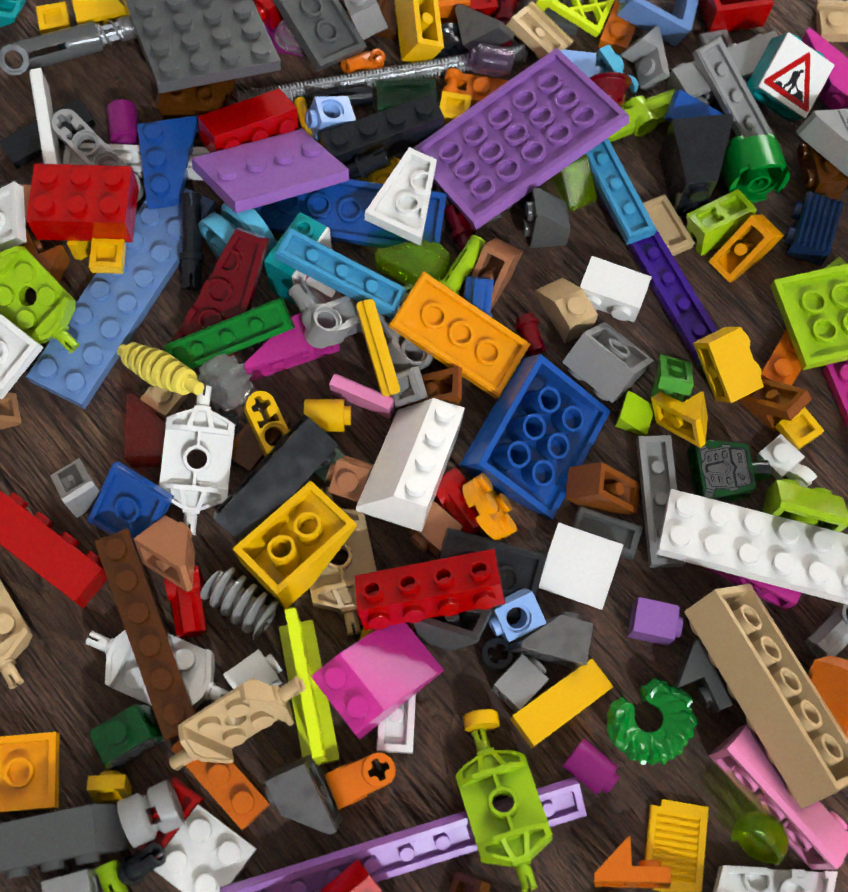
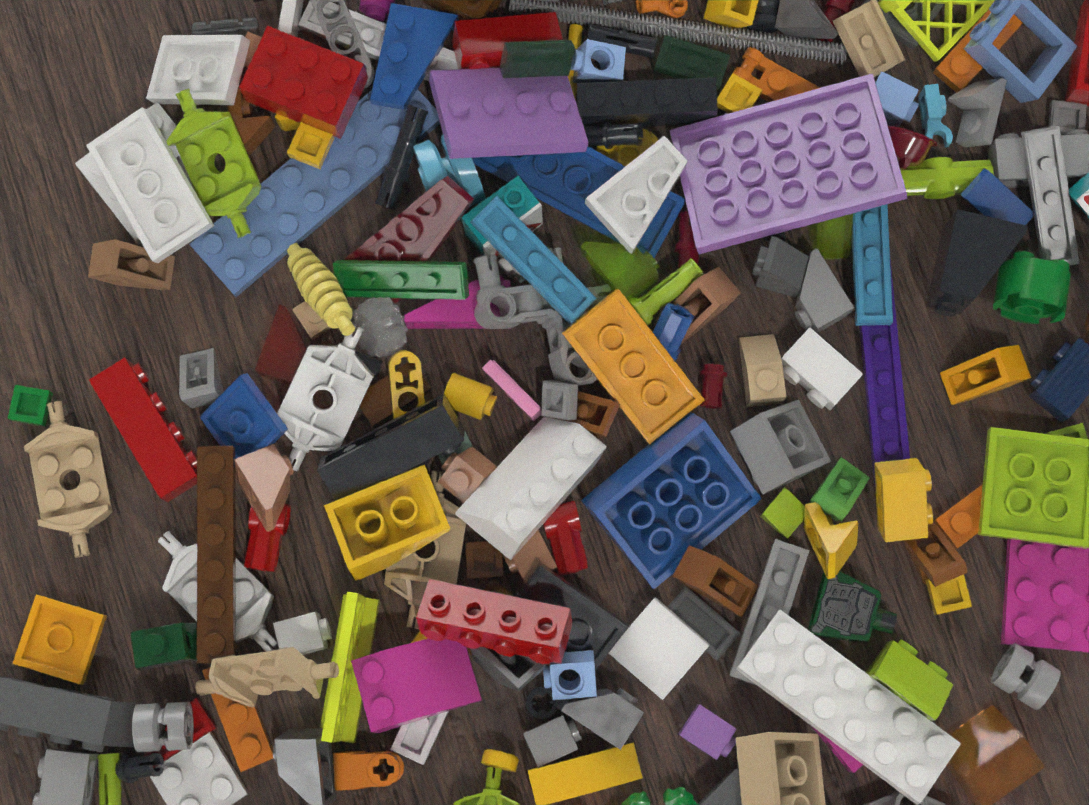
camera: 30 degrees right, 10 degrees up
yellow plate [86,771,132,803] -> none
light grey piece [200,567,279,640] -> none
yellow axle [356,299,400,397] -> none
light orange plate [463,473,517,541] -> none
clear purple brick [467,42,514,79] -> none
tan tile [643,194,695,256] -> none
lime hinge [686,189,757,256] -> none
white plate [755,434,817,487] -> none
none -> reddish brown plate [466,541,504,579]
none -> clear green plate [500,40,575,78]
none -> light grey slope [795,249,854,333]

